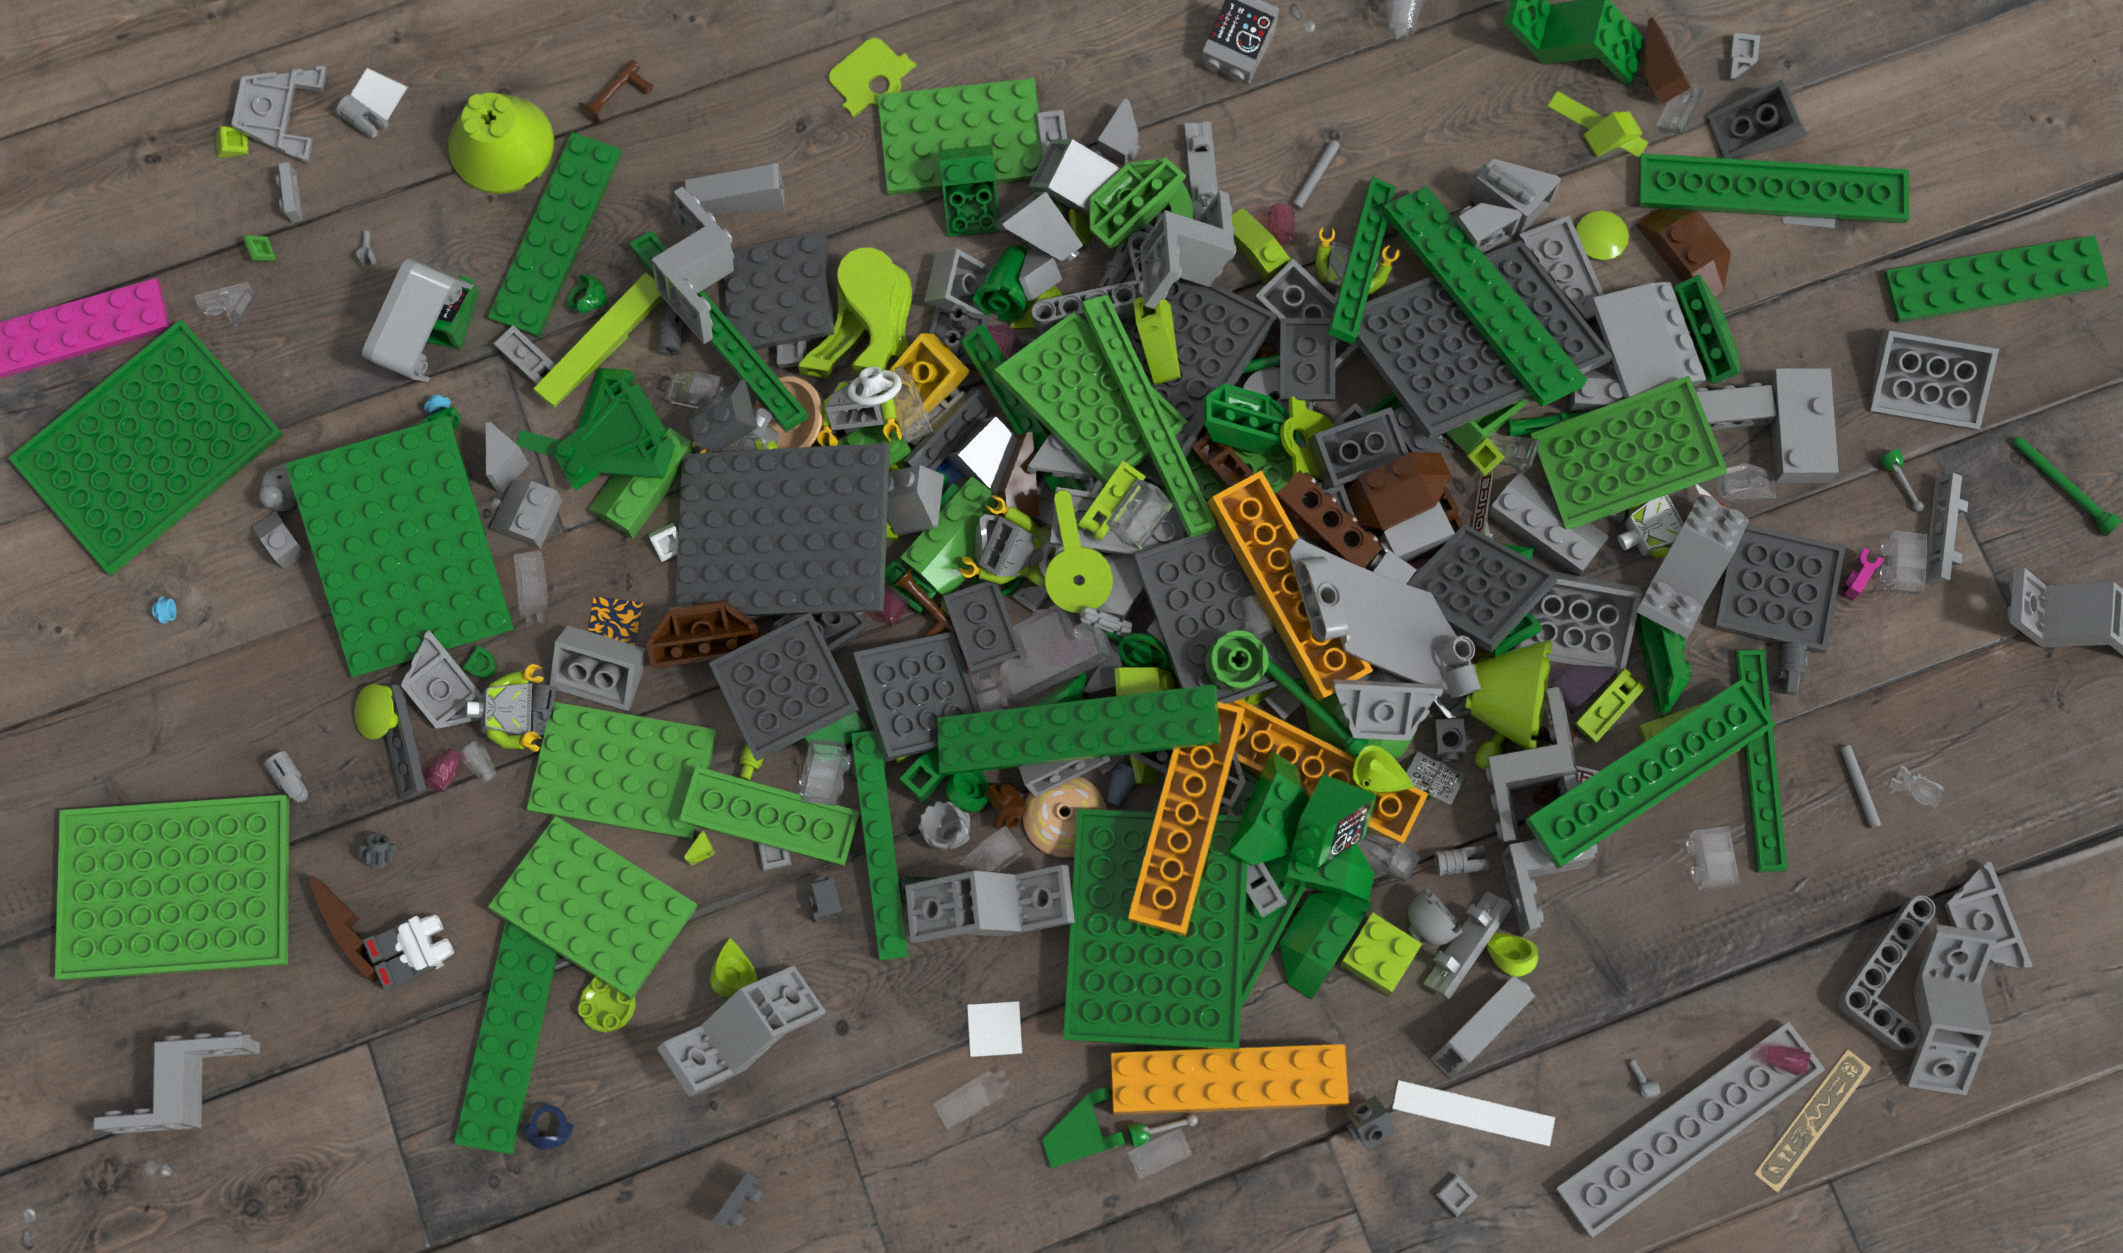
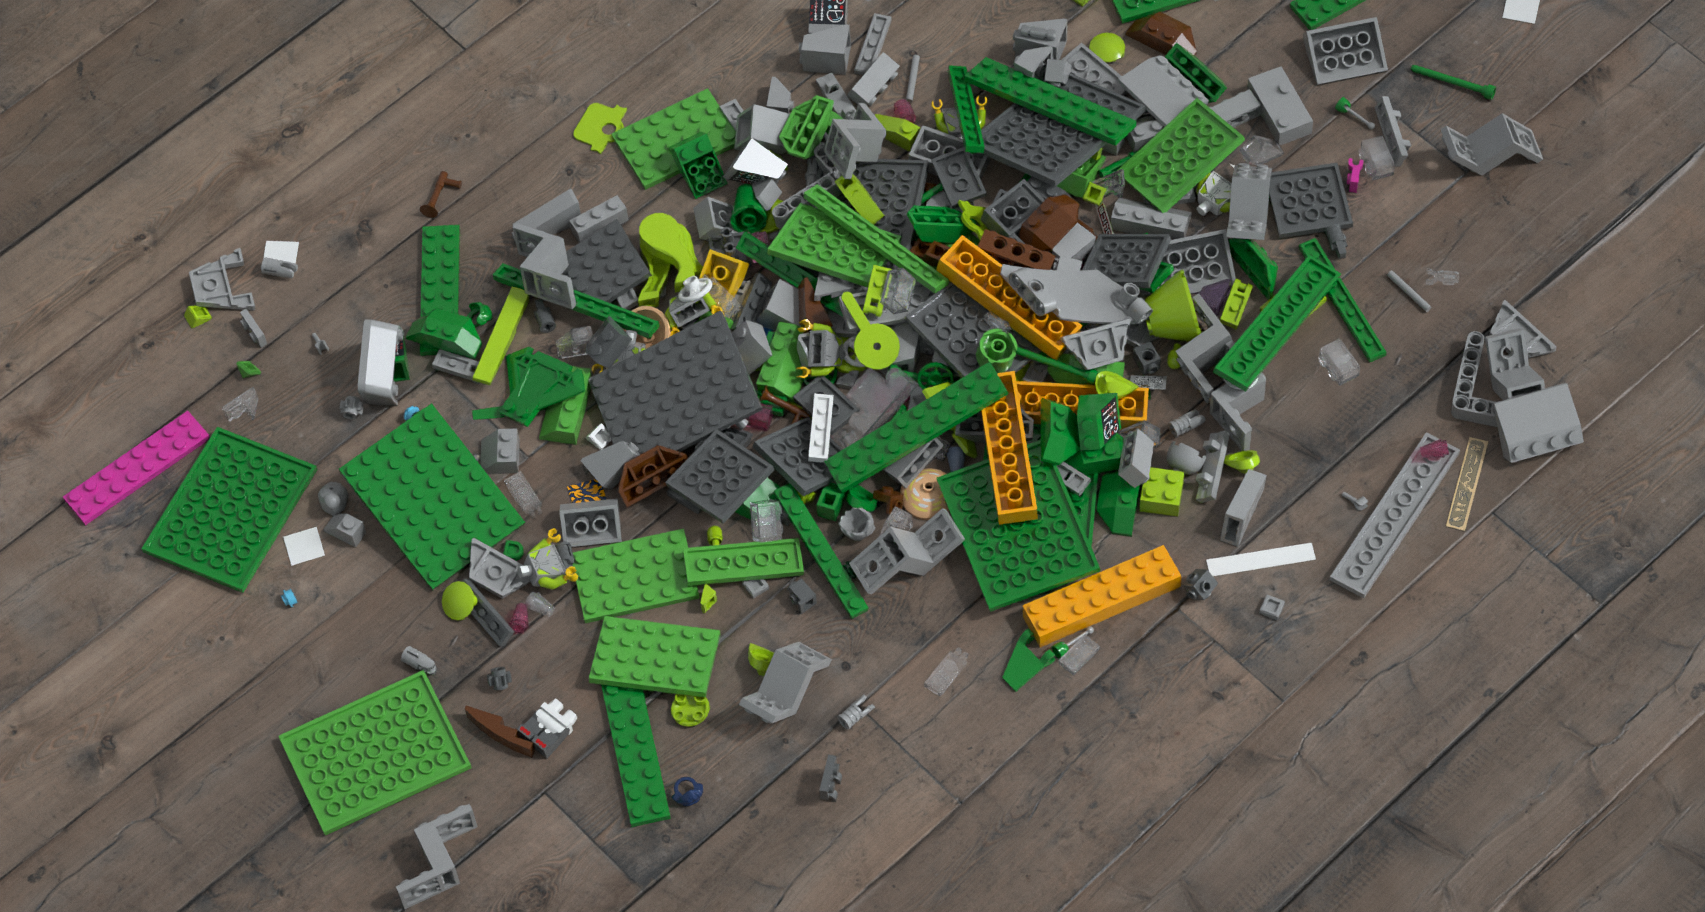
camera: 20 degrees left, 15 degrees down
lime cone [448,93,554,194] -> none
light grey slope [486,422,530,492] -> none
white sticker [967,1001,1022,1057] -> none
light grey axle [1079,606,1132,637] -> none
none -> white sticker [283,527,325,566]
none -> light grey gear [339,396,364,419]
none -> green wedge [406,308,482,359]
none -> light grey brick [569,195,628,243]
none -> light grey slope [581,441,640,490]
none -> light grey slope [799,24,851,75]
none -> white plate [808,394,834,463]
none -> light grey hinge [837,694,875,730]
none -> light grey brick [847,52,900,107]
none -> light grey tile [854,13,892,75]
none -> light grey slope [1045,59,1072,87]
none -> light grey brick [1118,428,1154,488]
none -> light grey slope [1493,383,1584,463]

